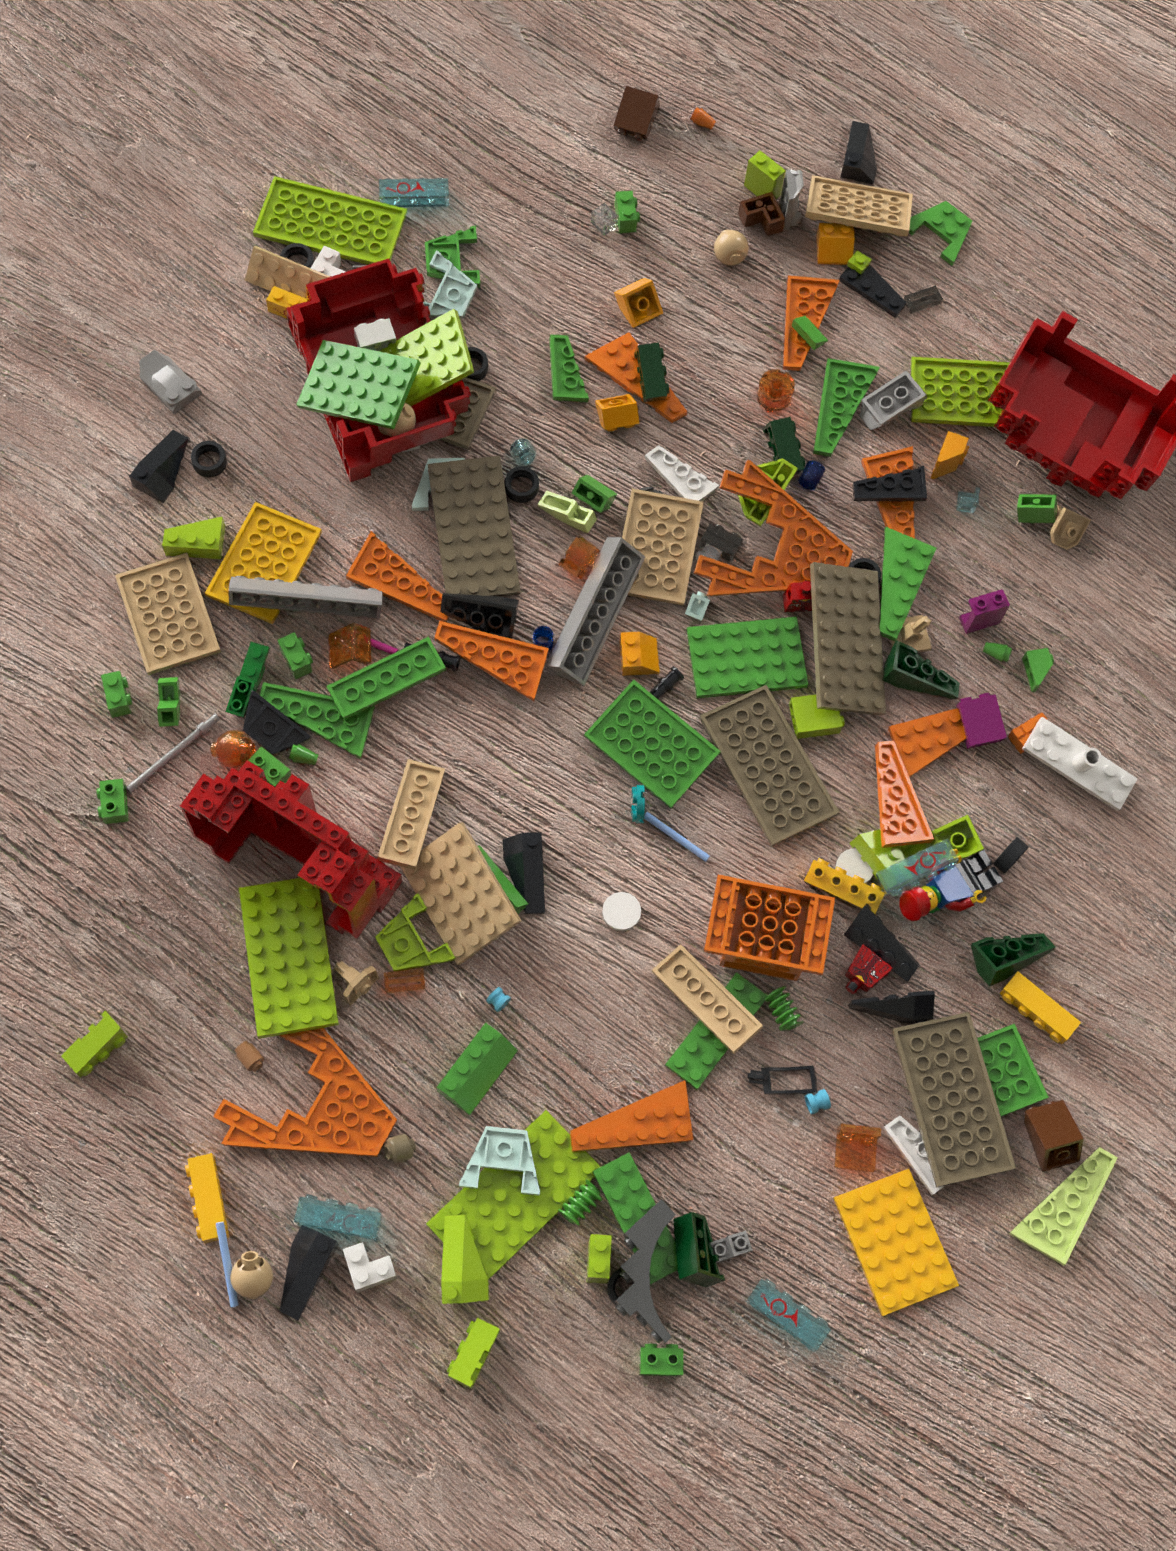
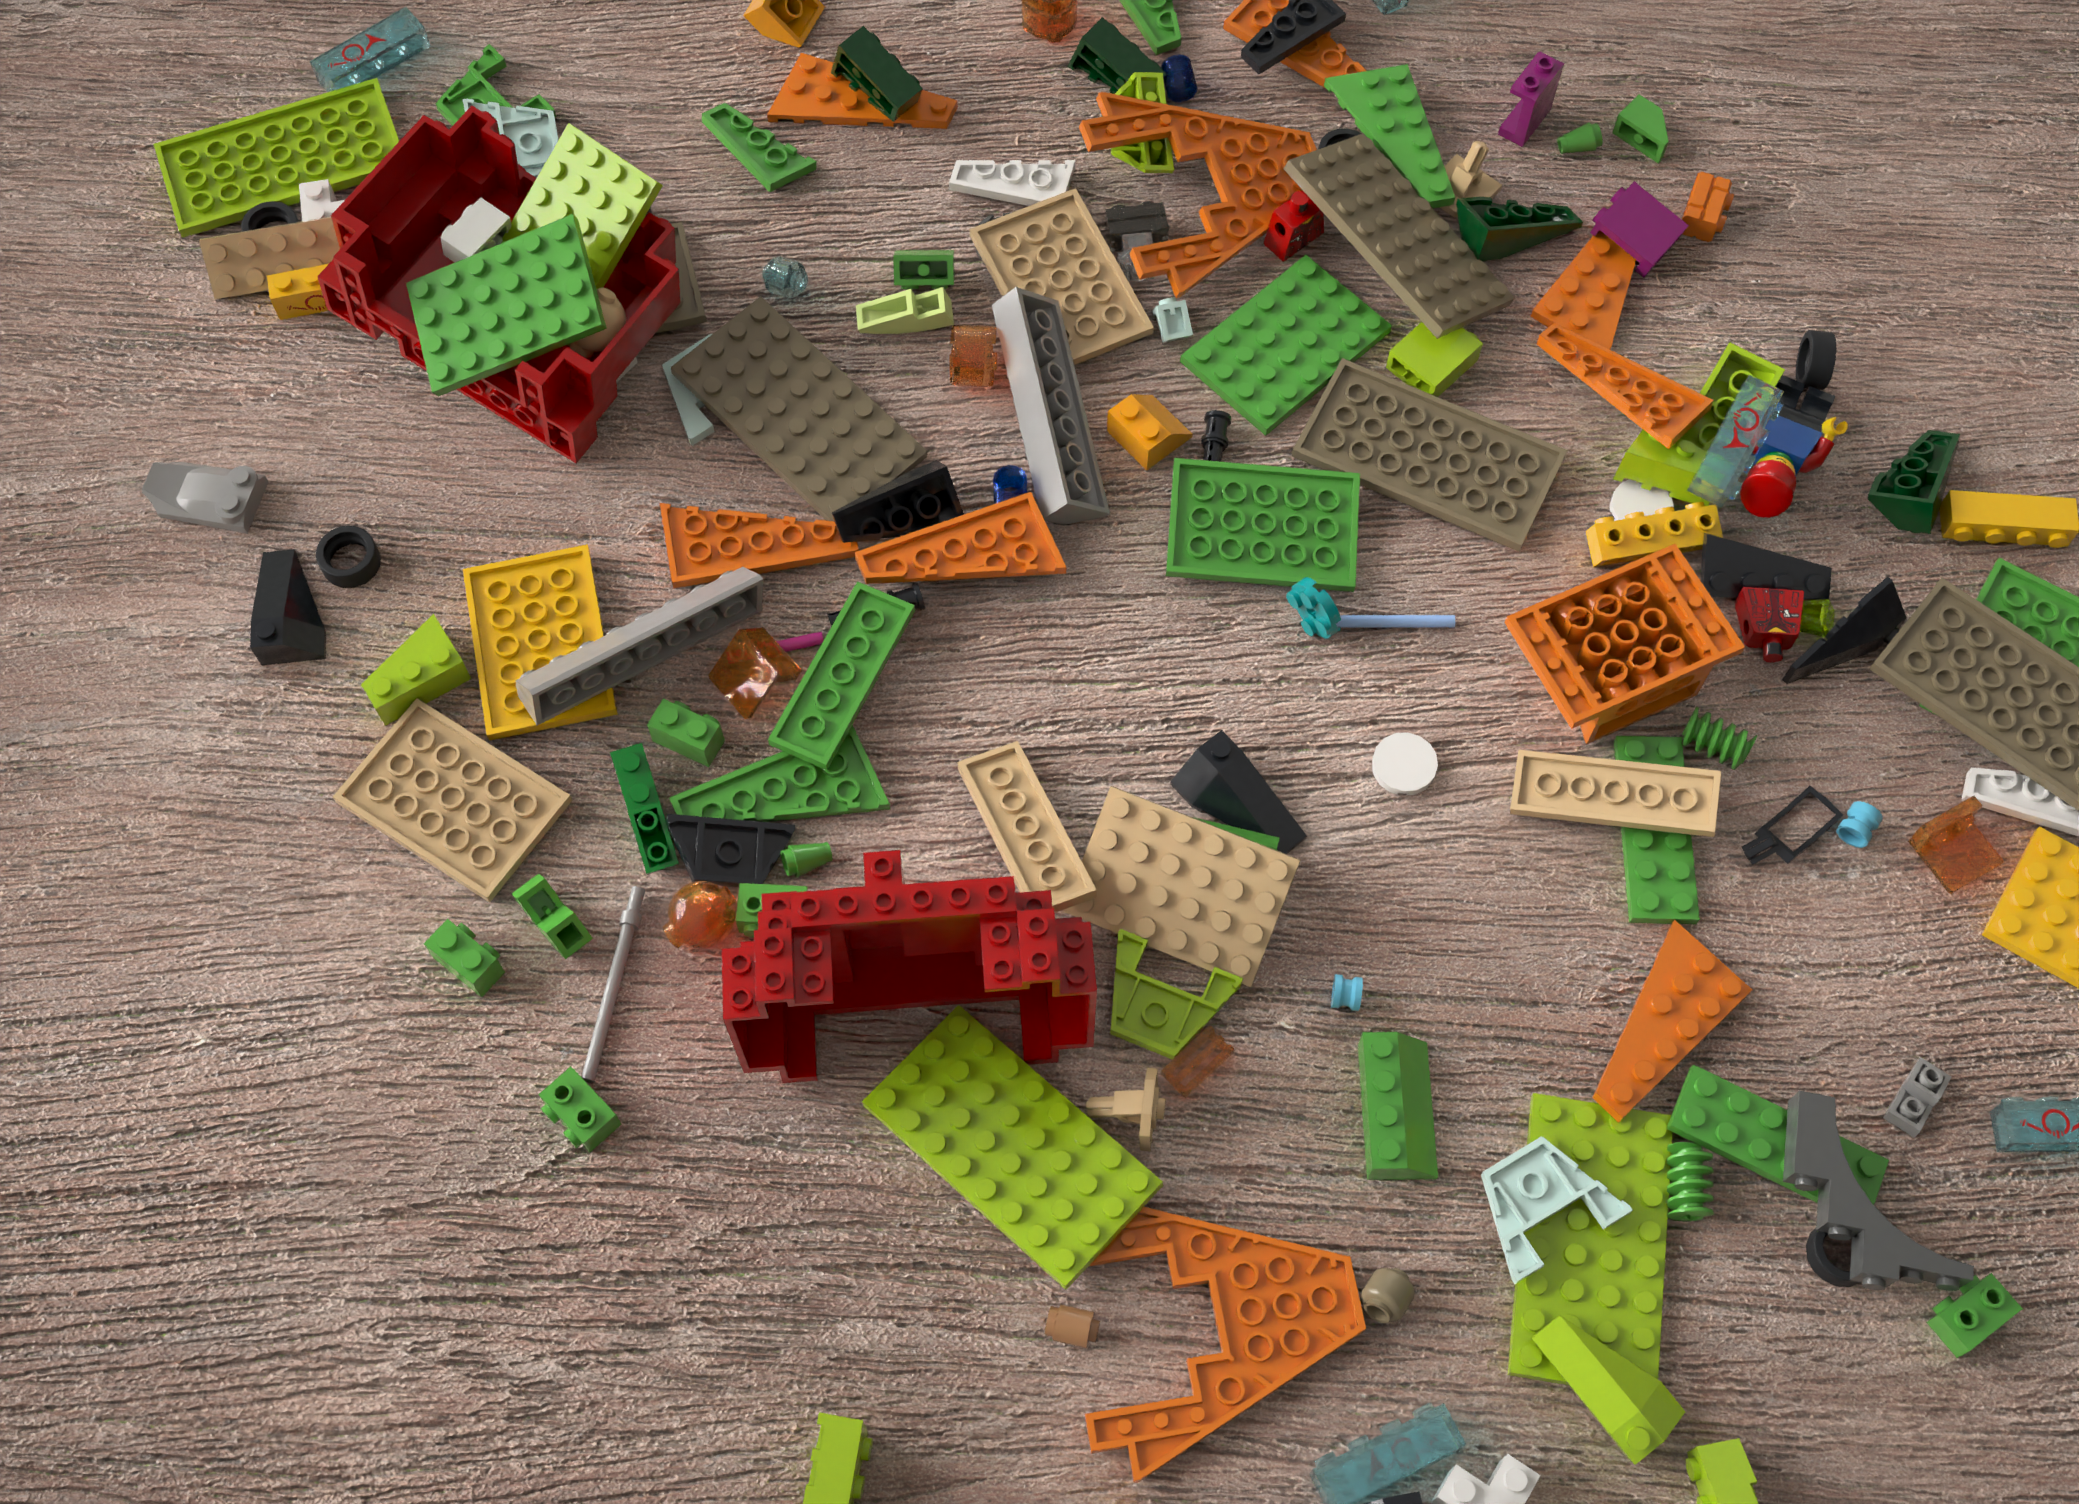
camera: 30 degrees left, 5 degrees down
black tyre [505,466,539,503] -> none
lime brick [586,1234,612,1284] -> none
light orange slope [595,394,640,431] -> none
dark green wedge [673,1212,725,1288] -> none
white plate [1022,717,1137,811] -> none
none -> clear neon green slope [1800,599,1835,637]

